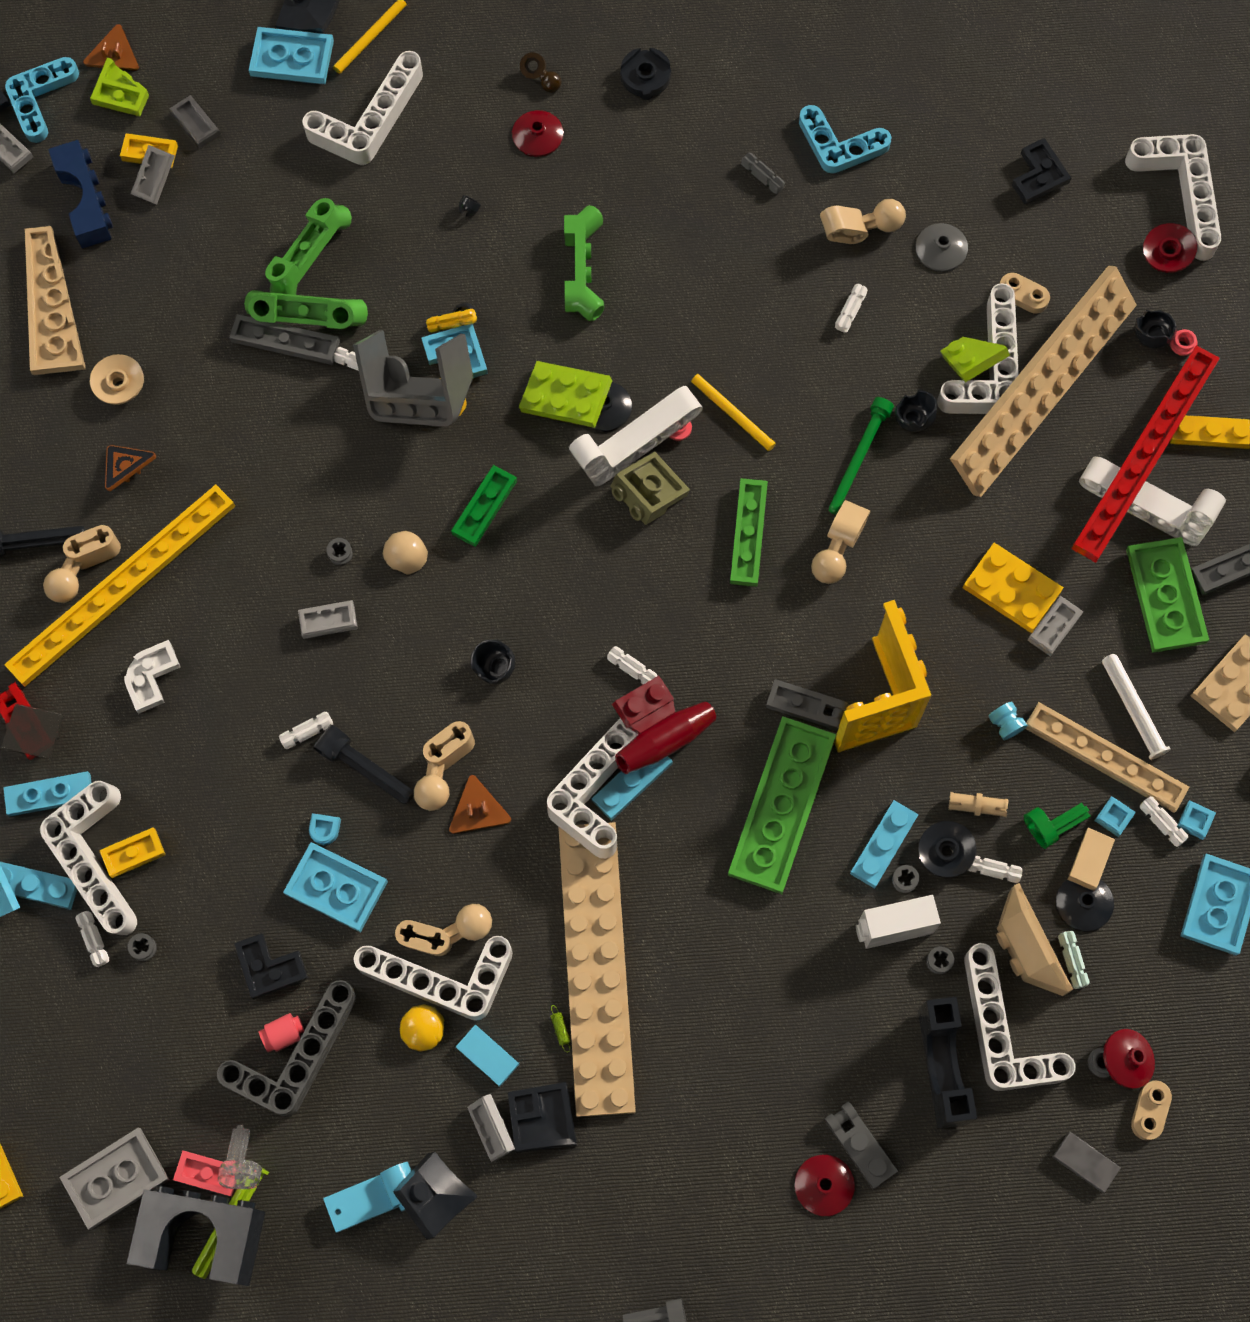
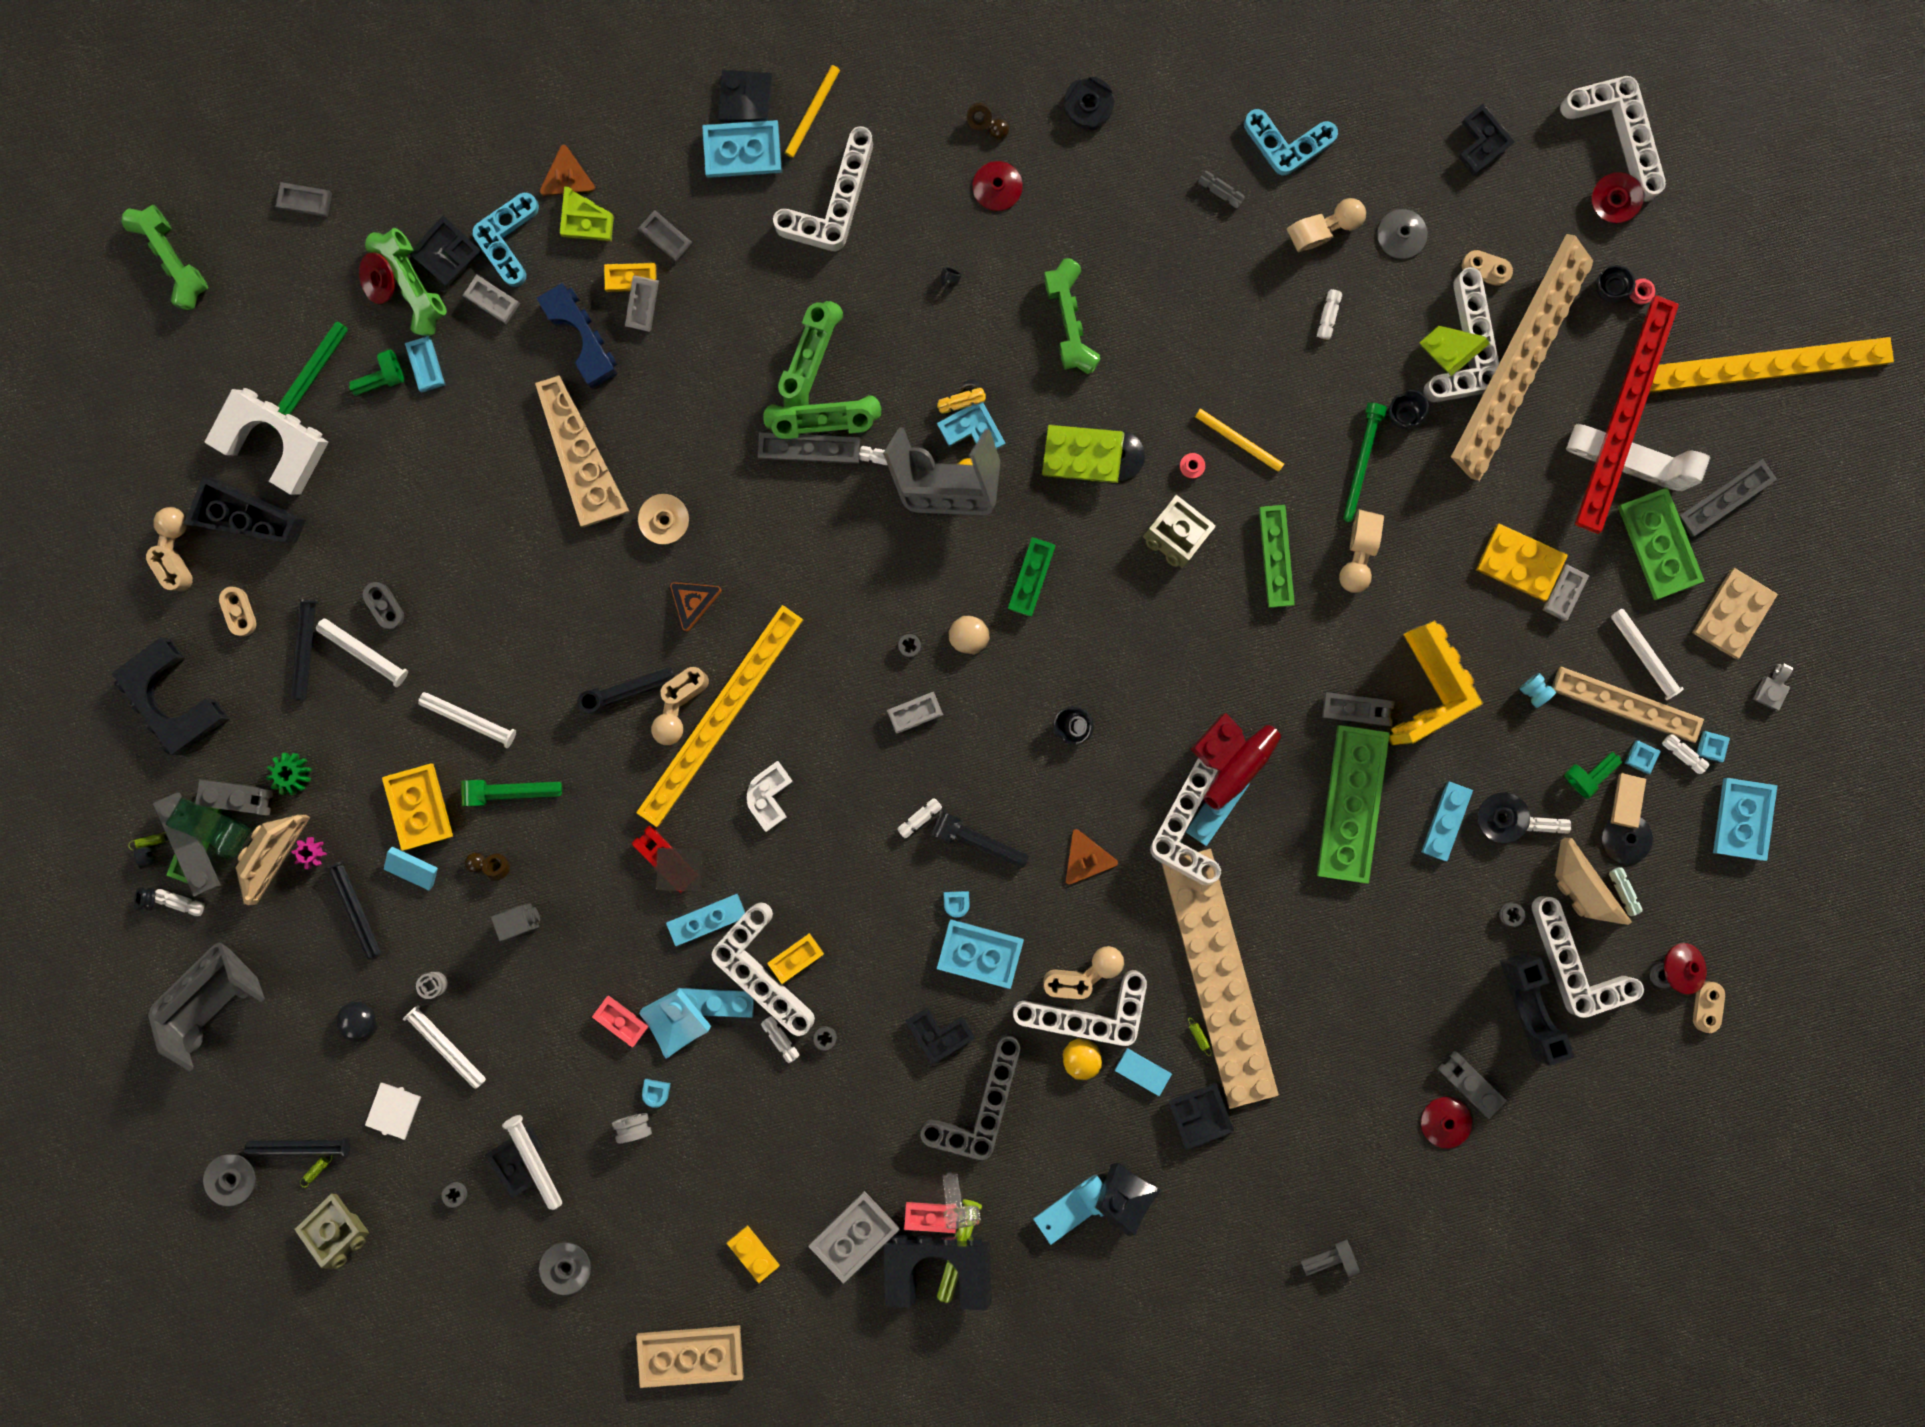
camera: 15 degrees left, 15 degrees up
coral brick [259,1013,305,1053] -> none
tan beam [414,721,475,811] -> none
light grey plate [467,1094,515,1162] -> none
white beam [569,386,703,486] -> none
white axle [607,646,657,684] -> none
white brick [856,895,941,949] -> none
dark grey bush [892,865,919,893] -> none
tan pin [948,792,1008,817] -> none
flat silver tile [1052,1132,1121,1193] -> none

